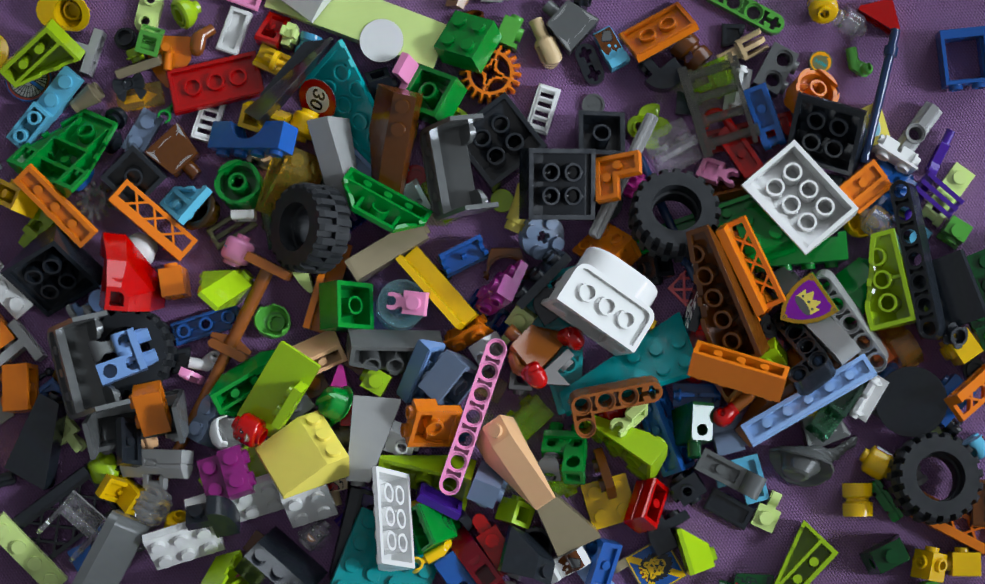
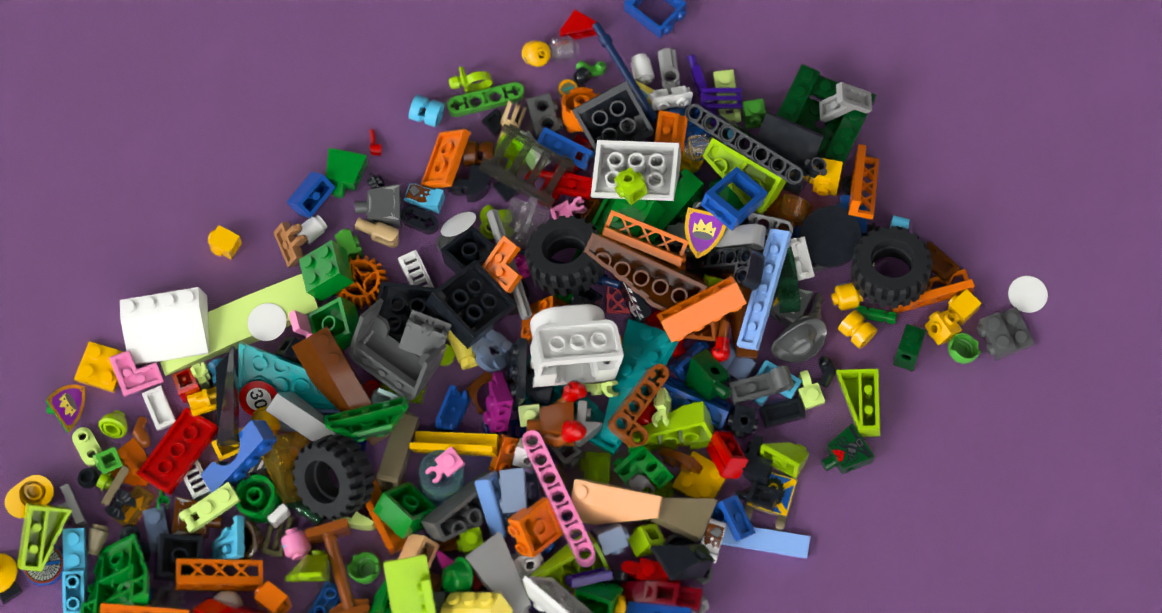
camera: 45 degrees left, 15 degrees down
none -> yellowish green plate [179,482,241,533]
none -> dark grey hinge [398,309,452,356]
none -> white sticker [441,212,476,237]
none -> black hinge [574,67,591,84]
none -> yellowish green plate [583,380,619,397]
none -> lime brick [614,167,648,205]
none -> white brick [630,53,654,85]
none -> blue window [701,167,768,231]
none -> black slope [734,482,781,511]
none -> black arm [818,356,836,388]

